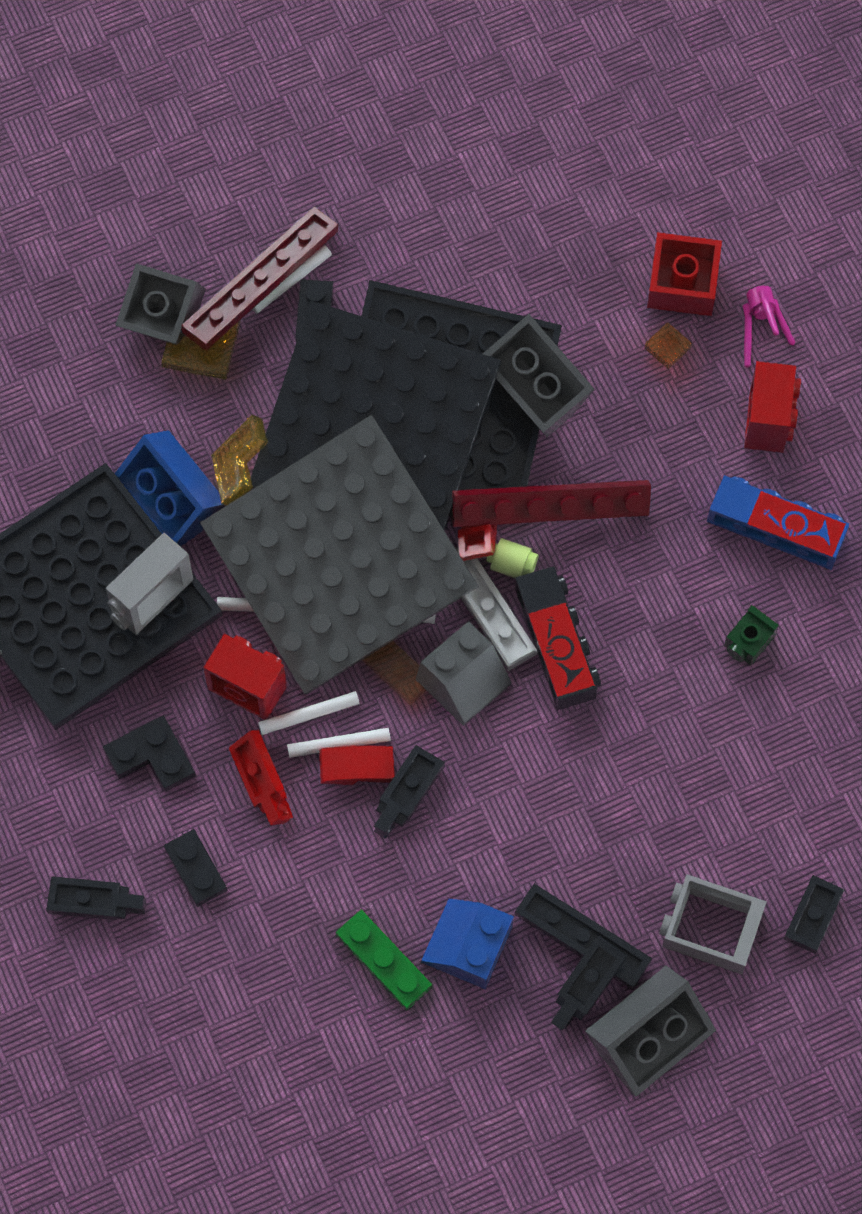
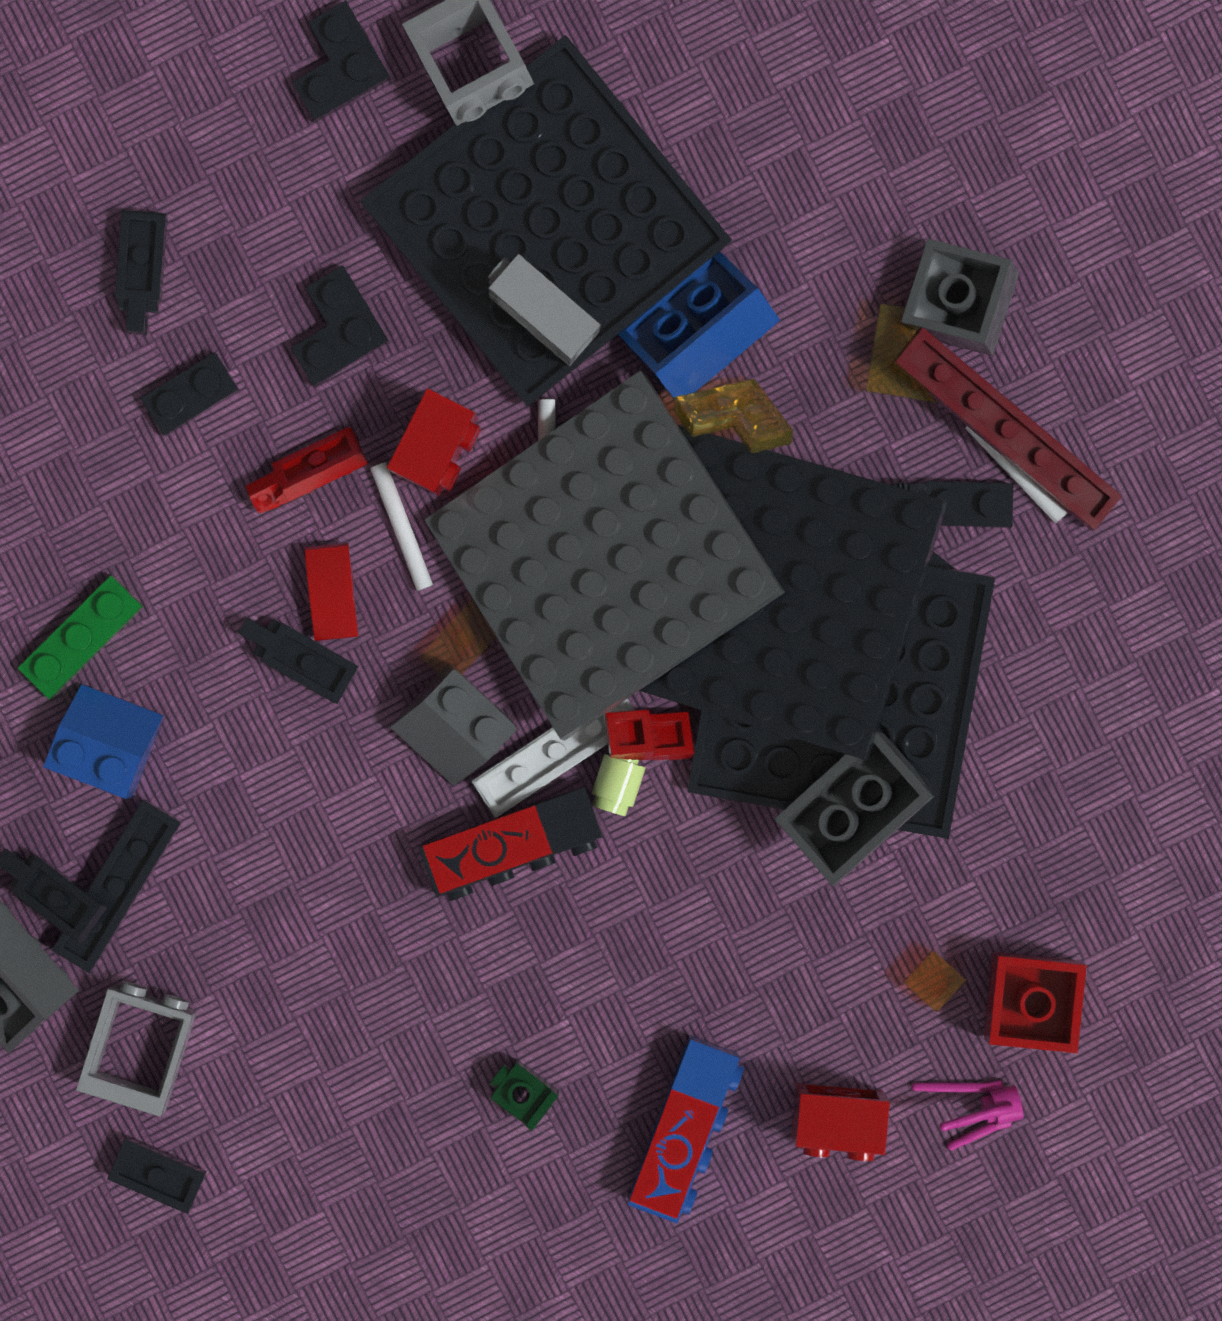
camera: 85 degrees right, 20 degrees up
white bar [287,728,391,758] -> none
dark red plate [451,480,651,527] -> none

